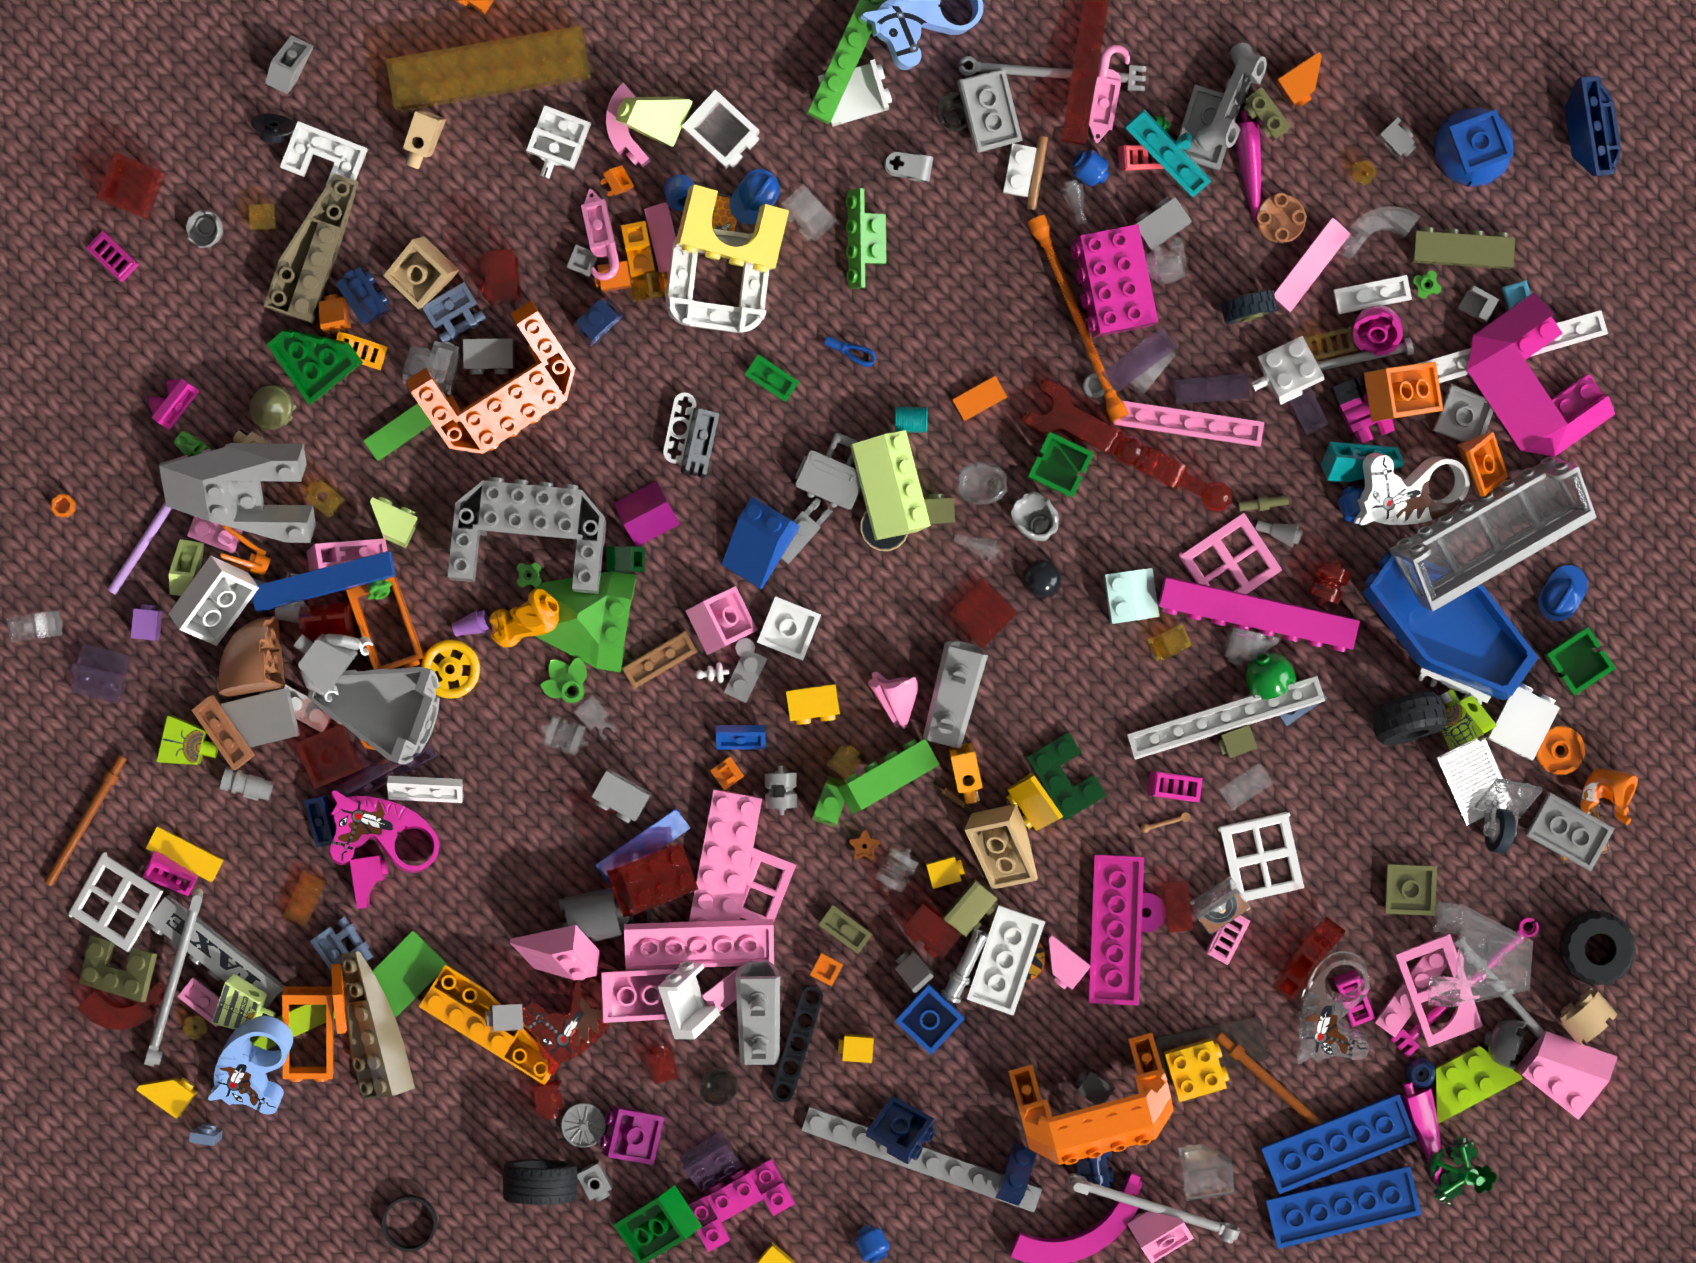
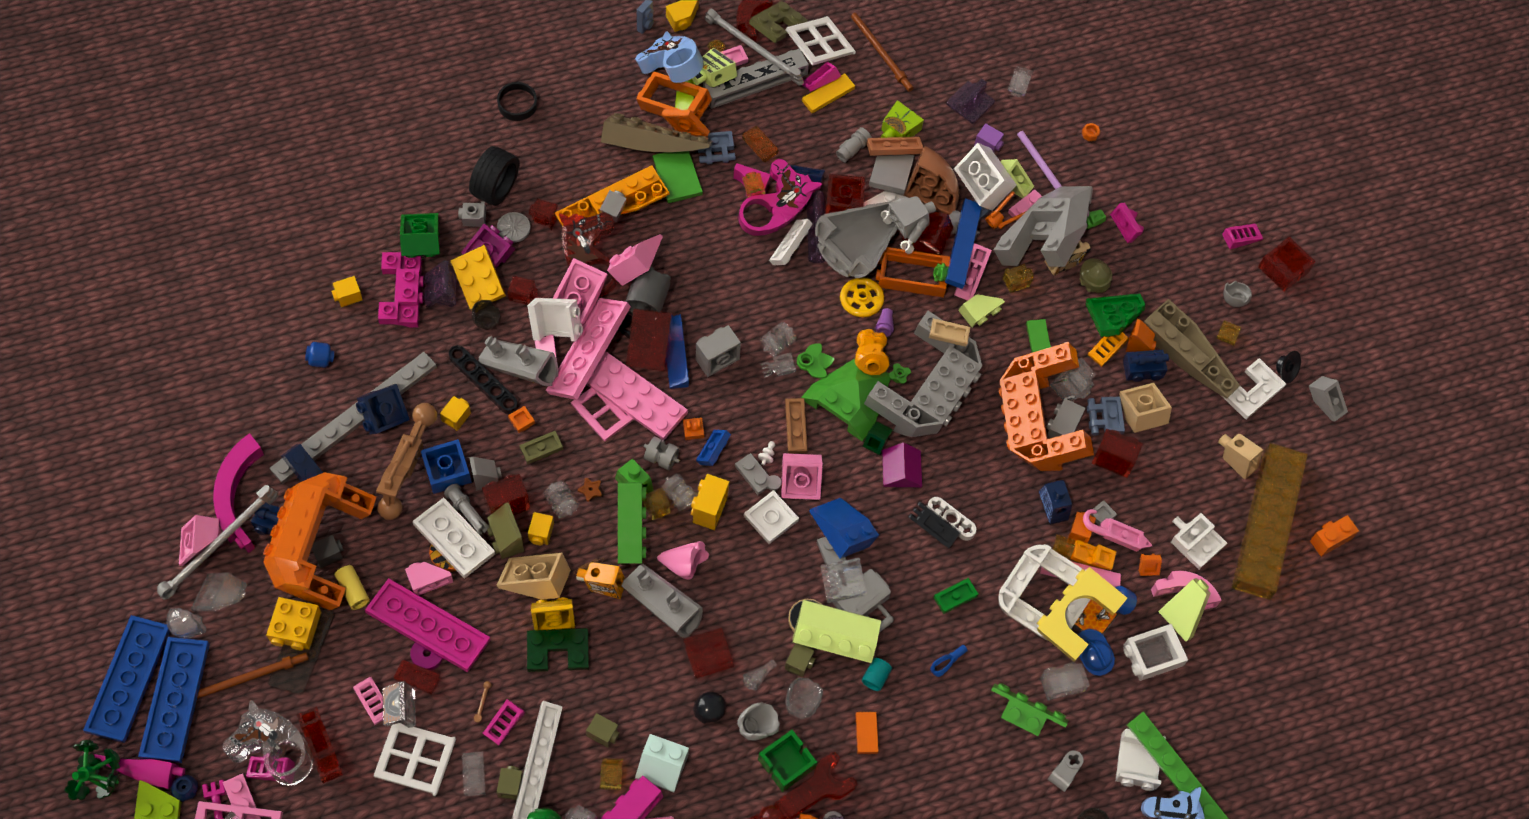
camera: 110 degrees right, 25 degrees down
none -> clear hair [166,608,206,639]
none -> light yellow pin [334,565,370,610]
none -> medium nougat piece [376,403,437,520]
none -> yellow plate [451,245,506,311]
none -> olive brick [586,713,620,748]
none -> clear wheel [661,474,698,511]
none -> brick [742,172,766,198]
none -> clear plate [820,558,867,603]
none -> tan plate [929,318,970,347]

